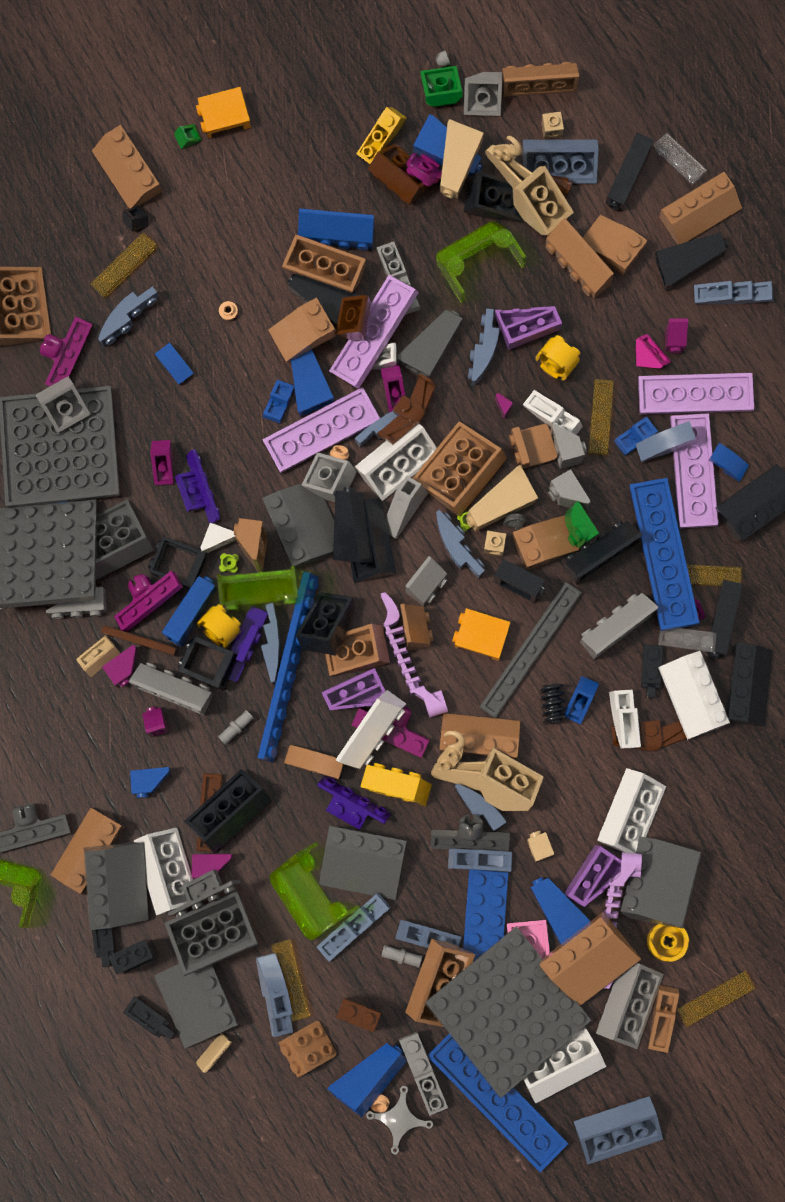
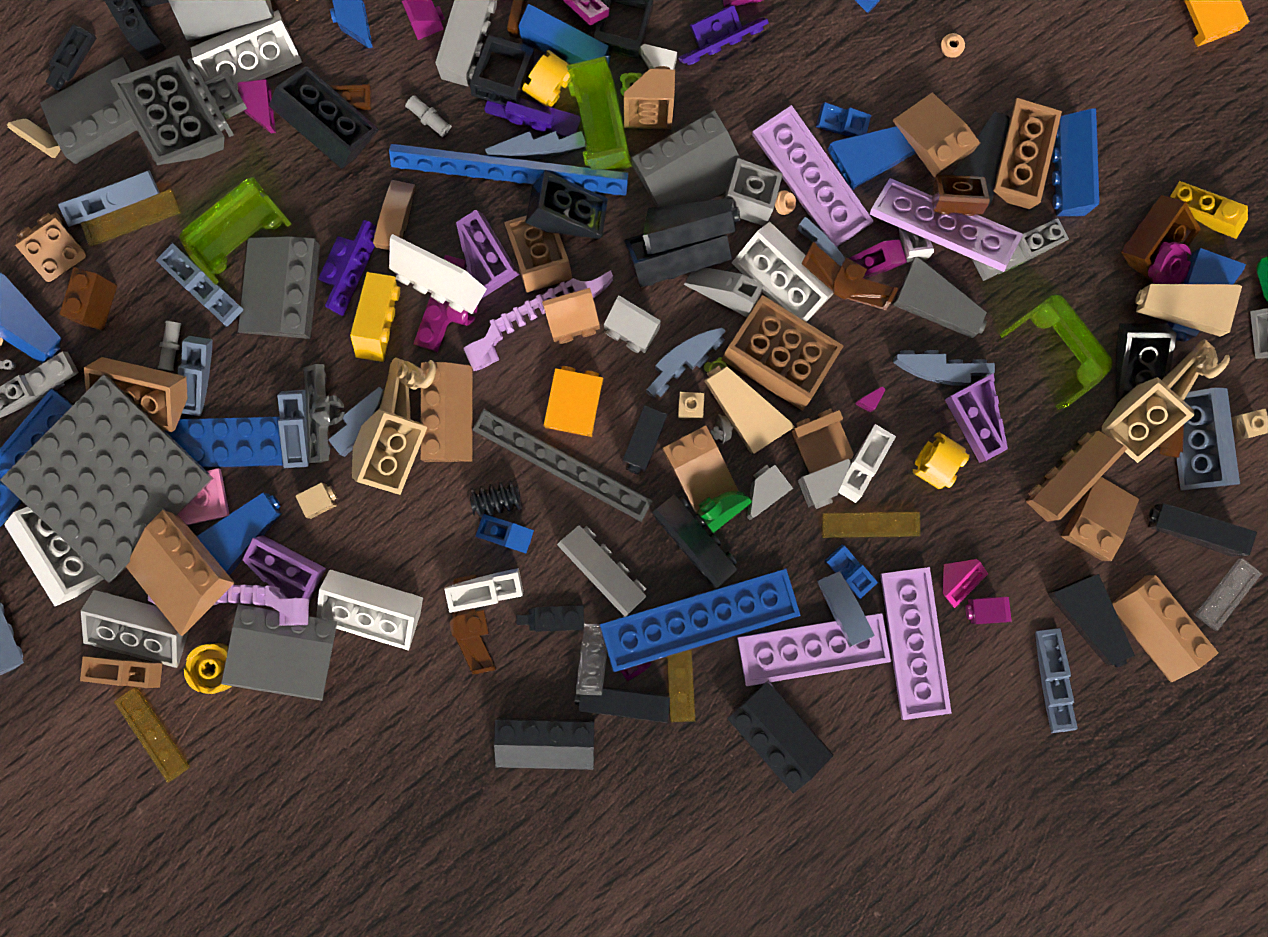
camera: 75 degrees right, 5 degrees up
white slope [658,651,730,740] -> none
blue slope [709,443,749,482] -> none

